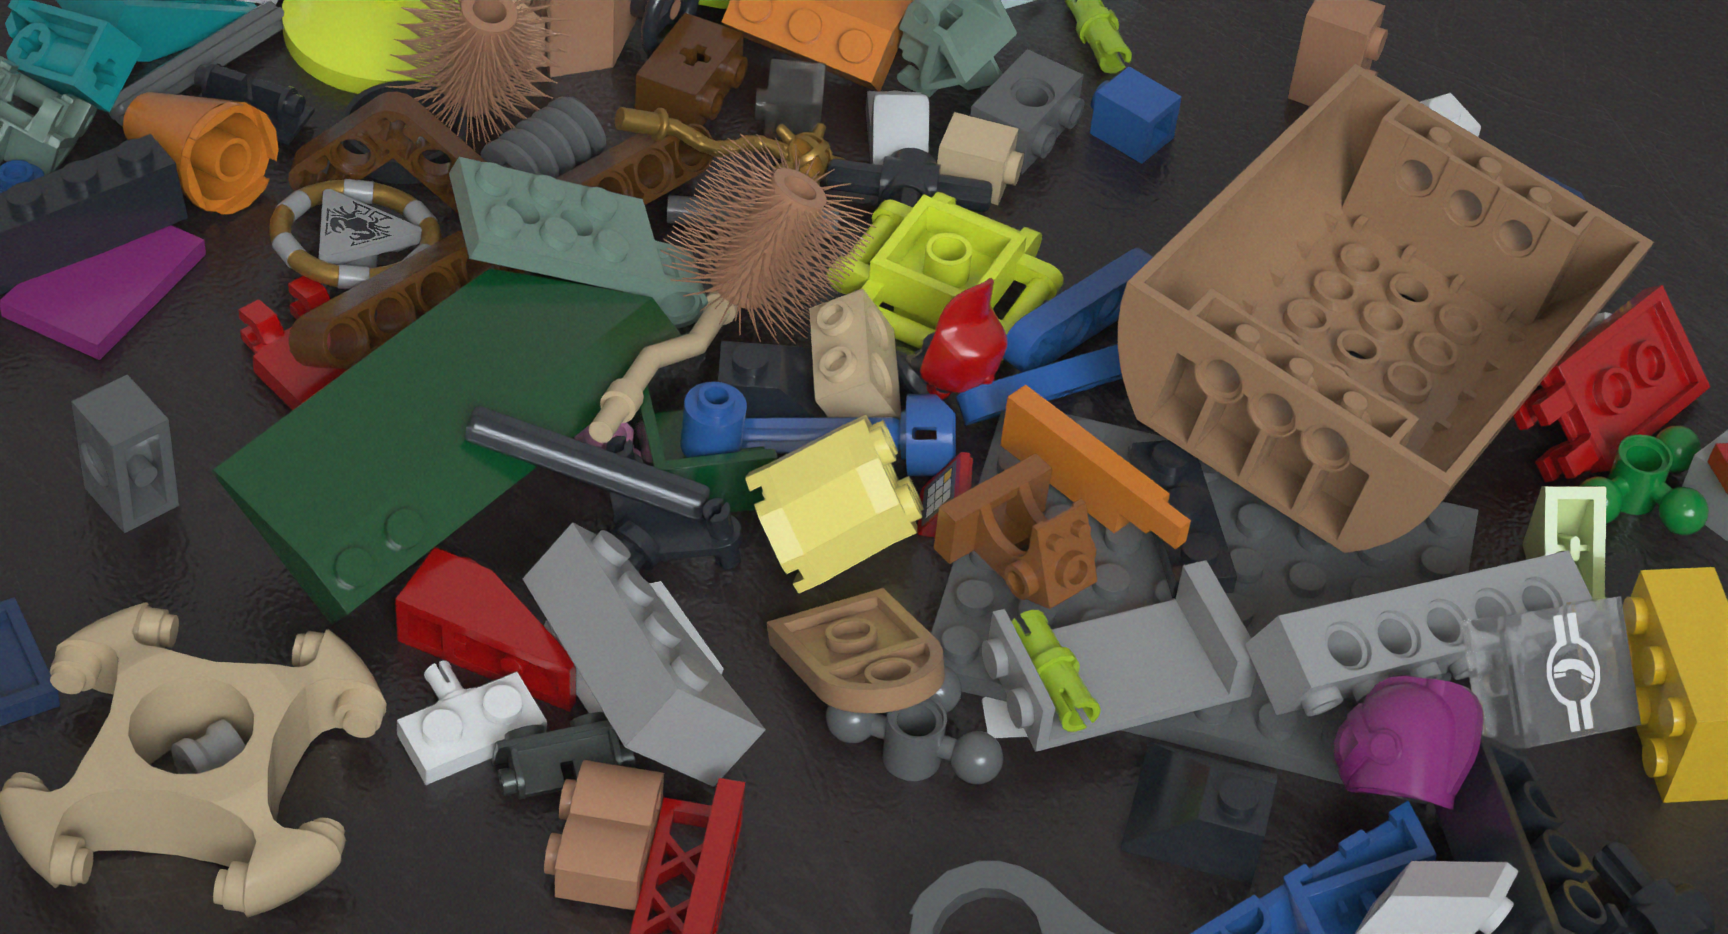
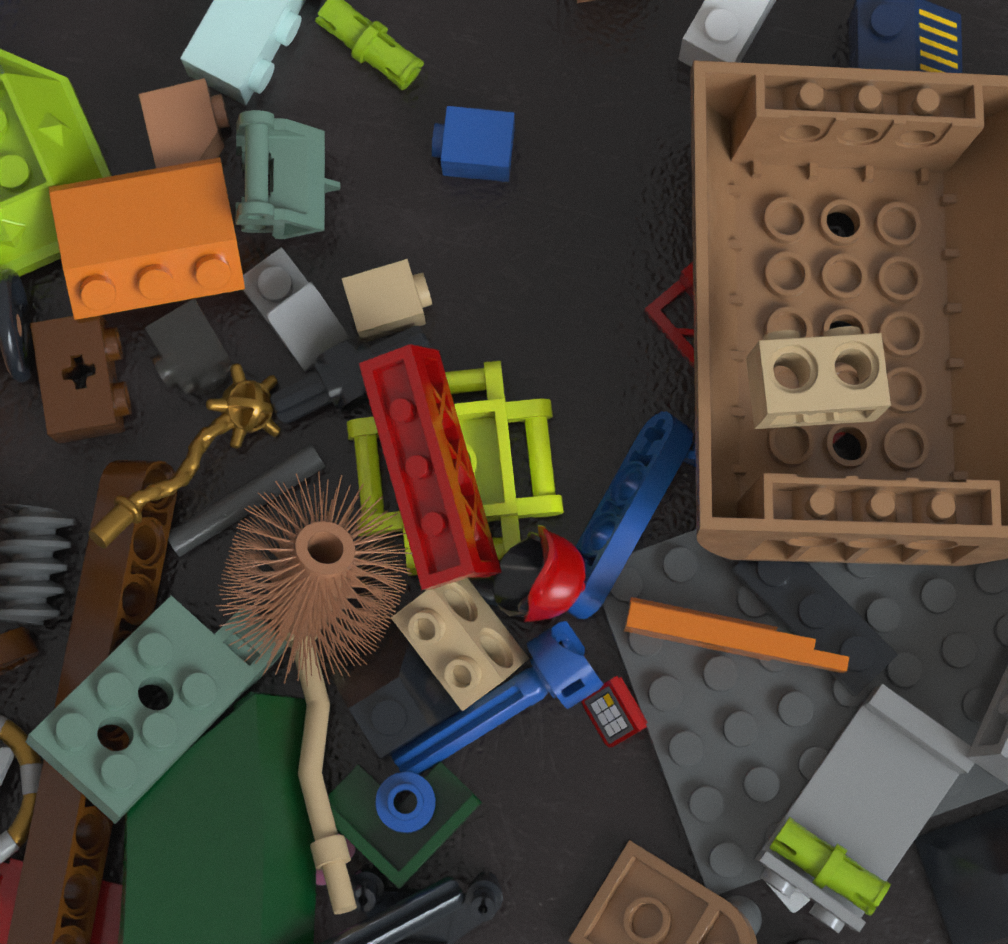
camera: 25 degrees left, 35 degrees up
light yellow brick [745,415,924,593] -> none
dark orange tile [934,453,1098,609] -> none
dark grey brick [970,49,1085,174] -> none
blue beam [1003,248,1153,373] -> none
none -> red fence [359,344,502,590]
none -> tan brick [746,326,891,429]

